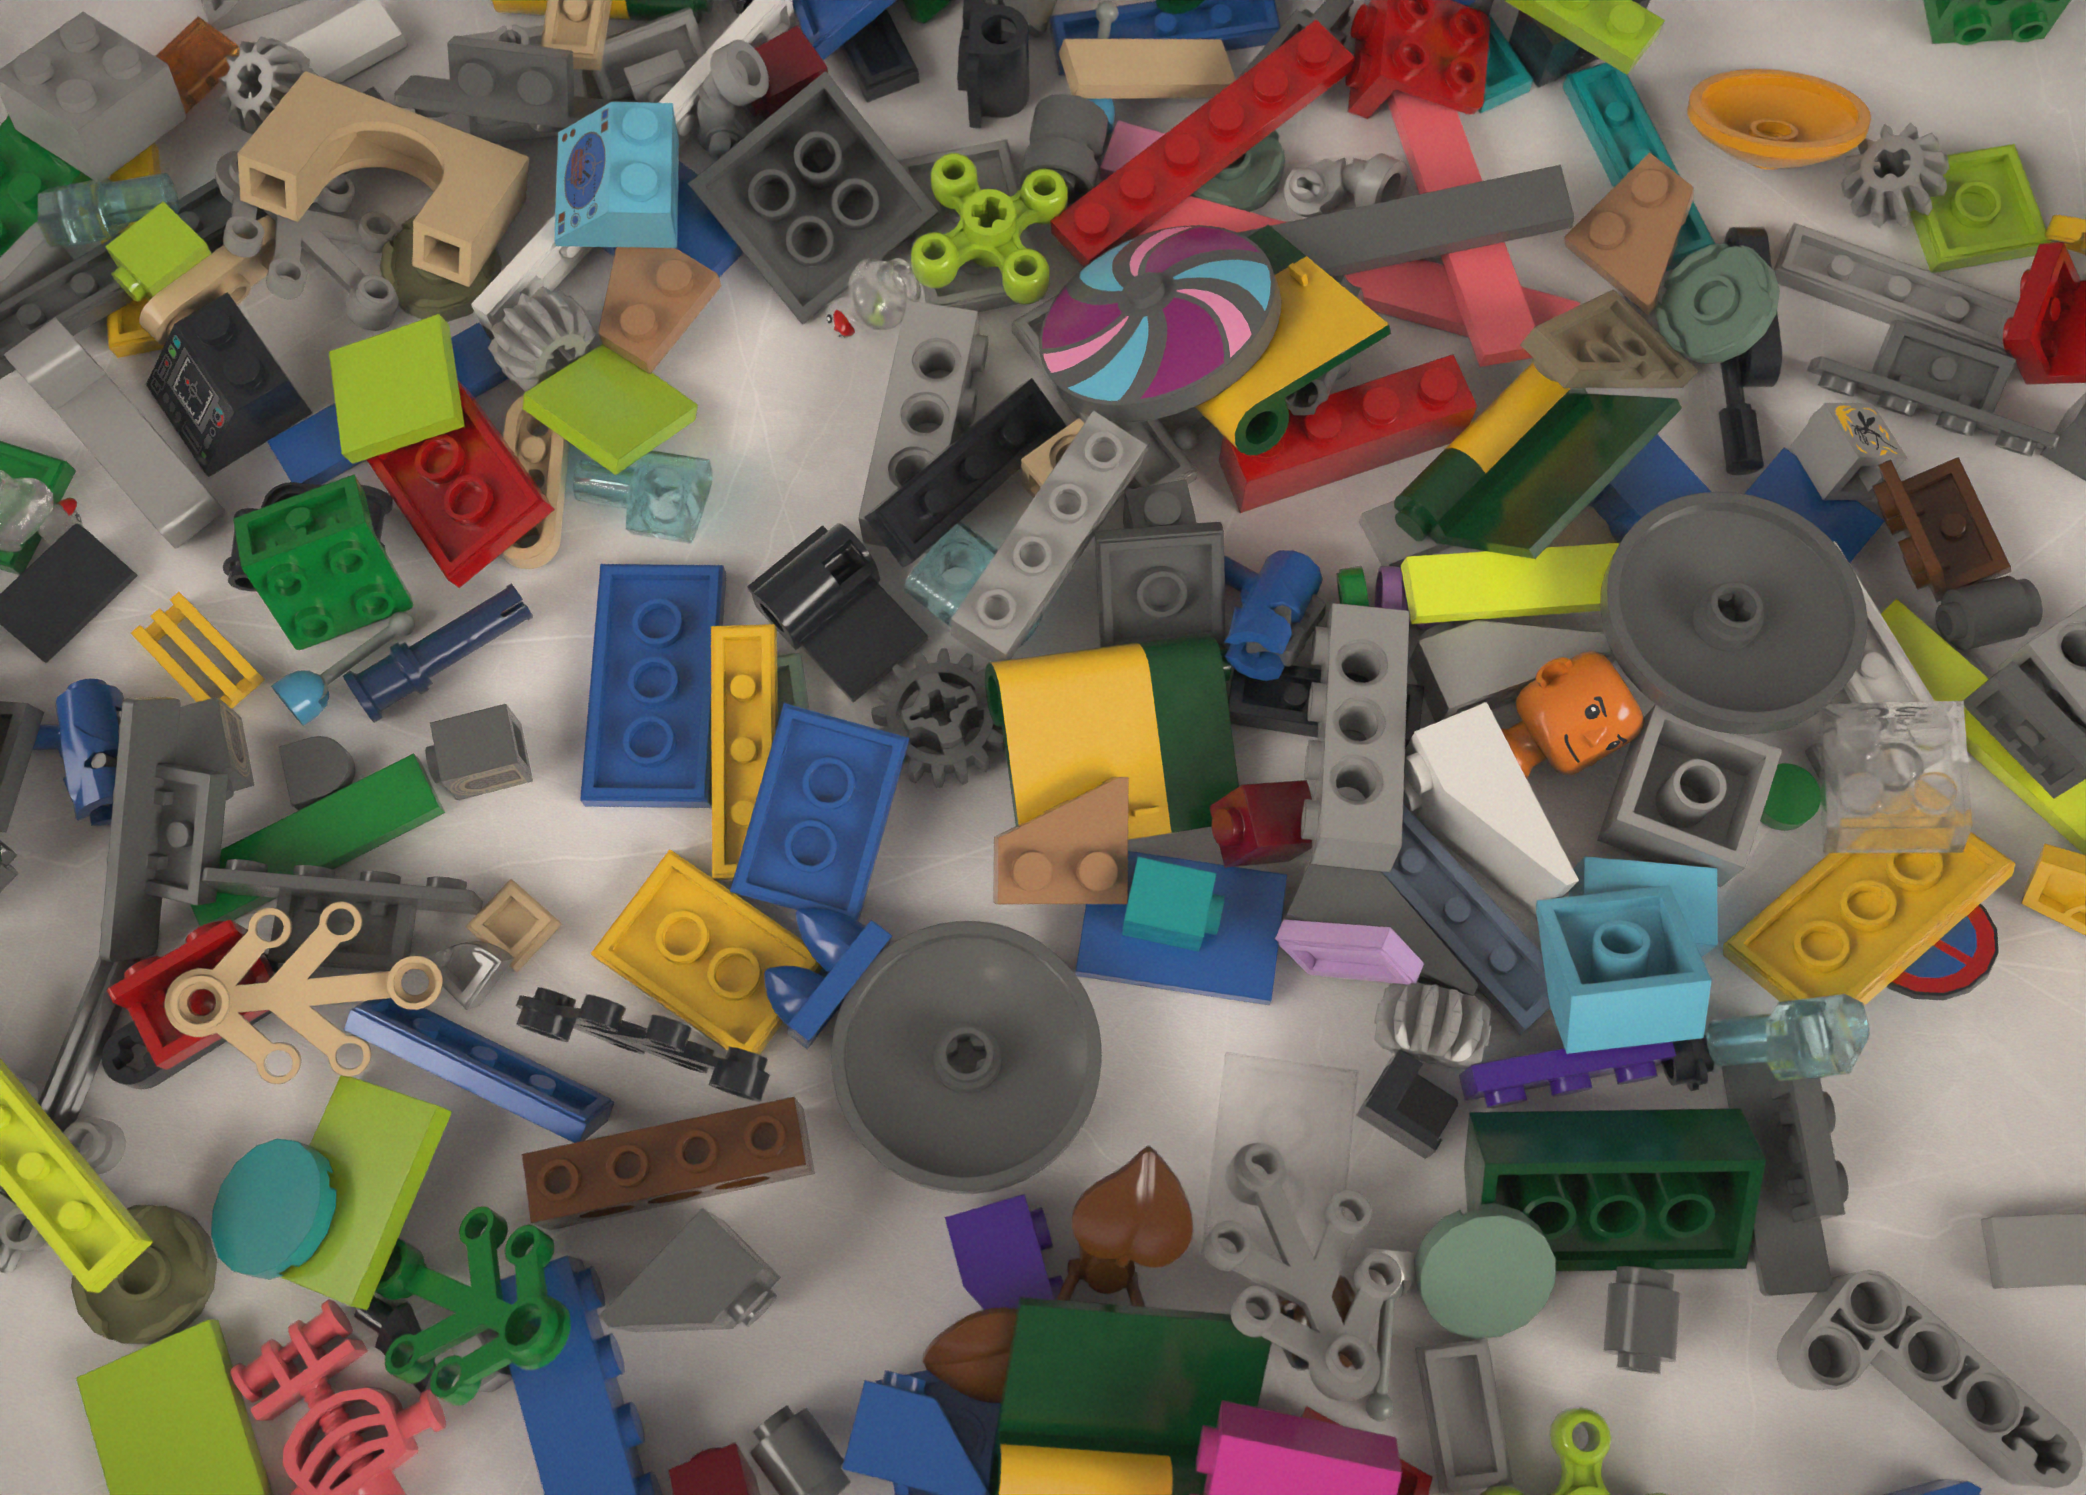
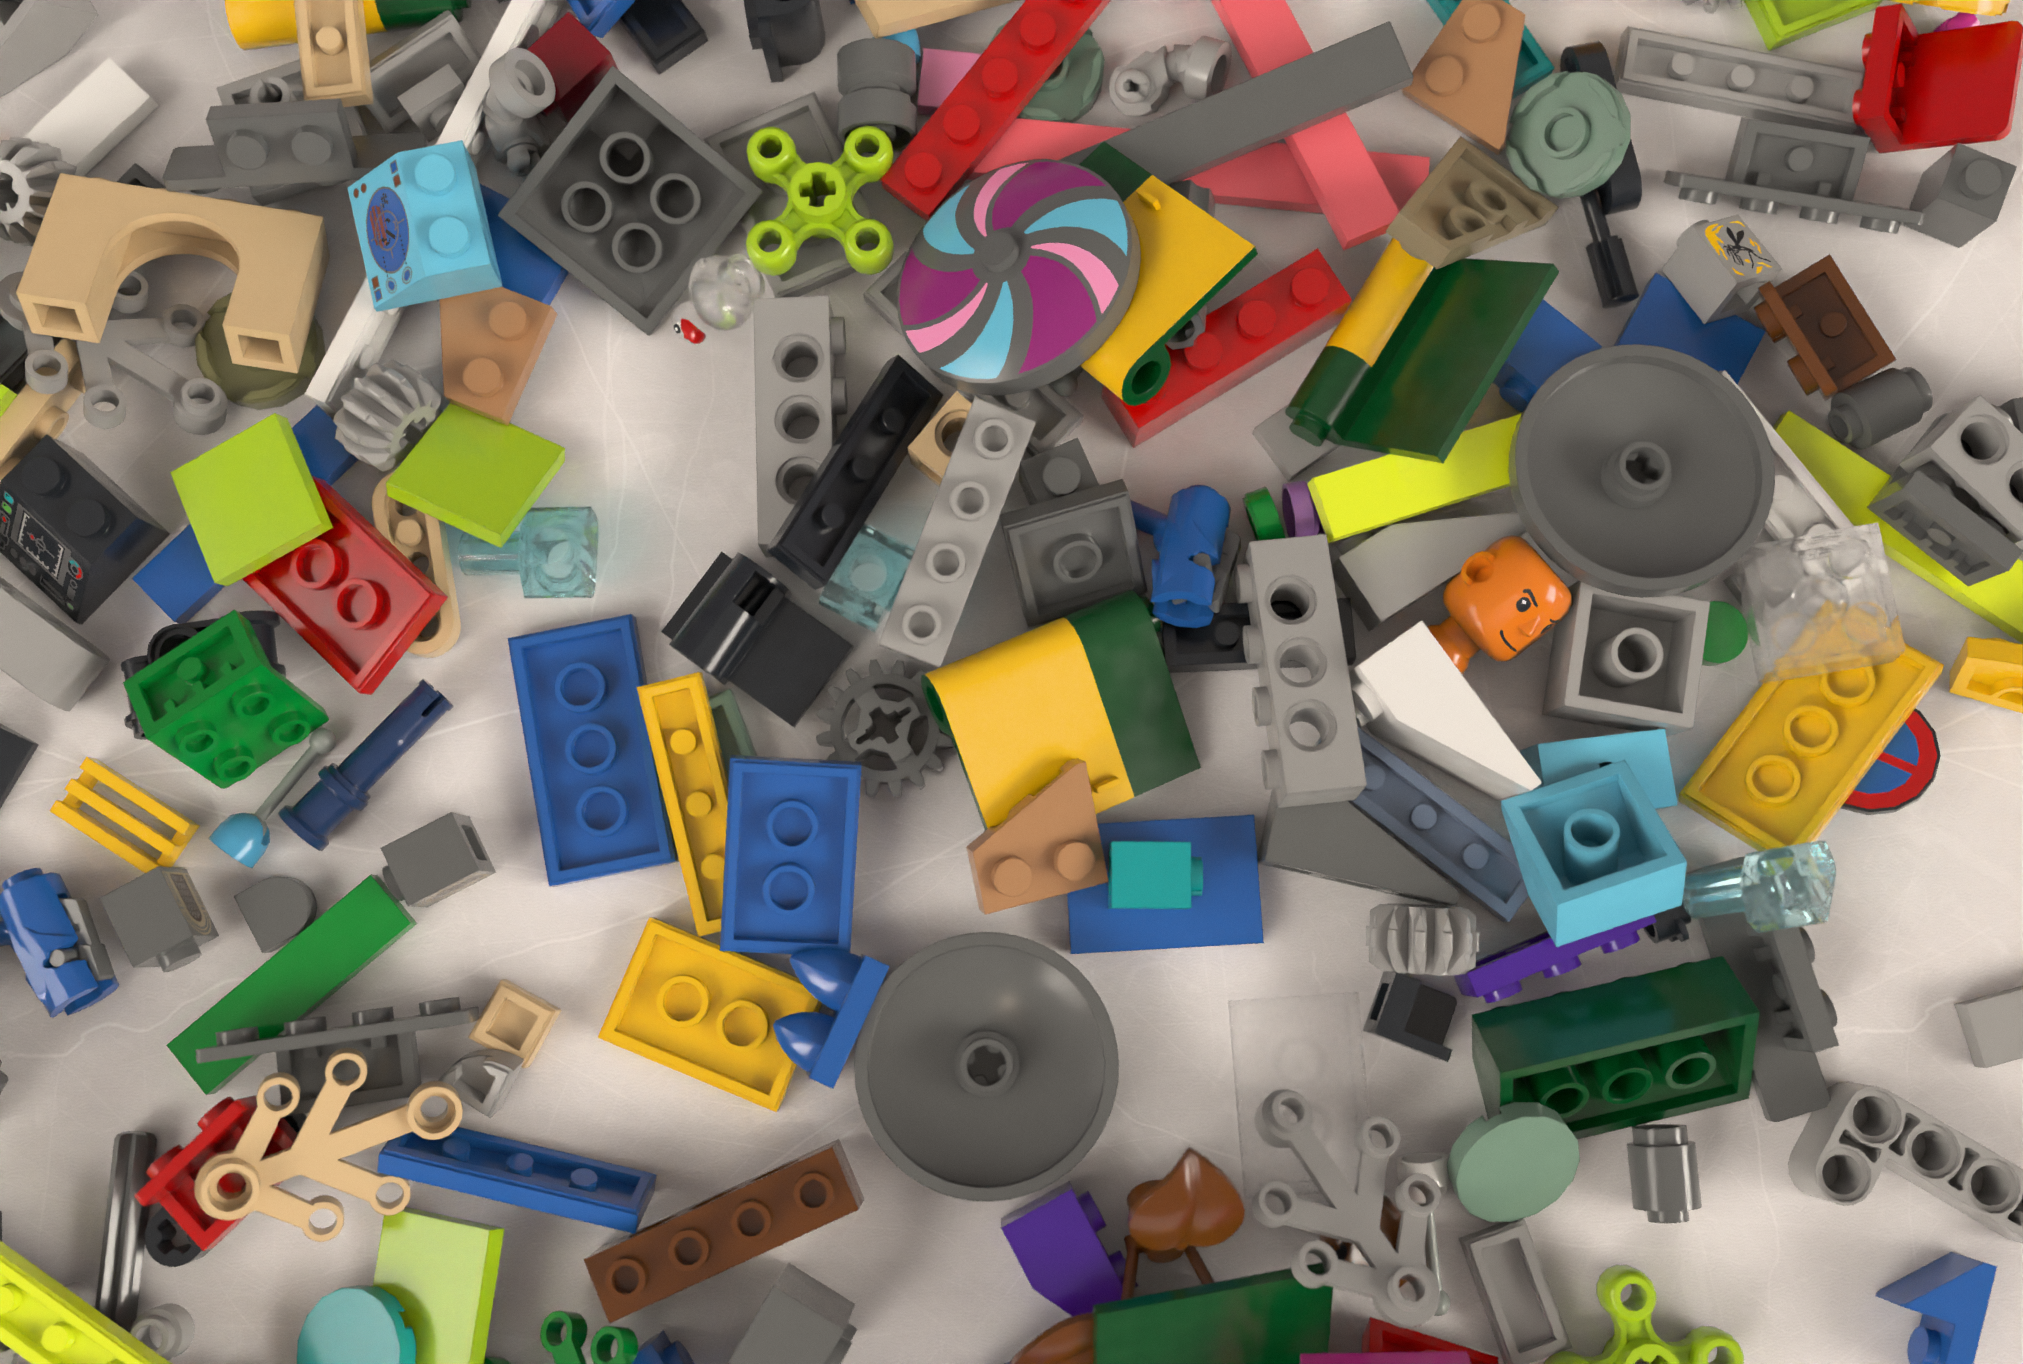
camera: 15 degrees left, 10 degrees up
dark grey bracket [99,697,228,963] -> none
black plant [516,987,770,1102] -> none
dark red brick [1209,780,1312,868] -> none
lavender tile [1275,919,1424,985] -> none

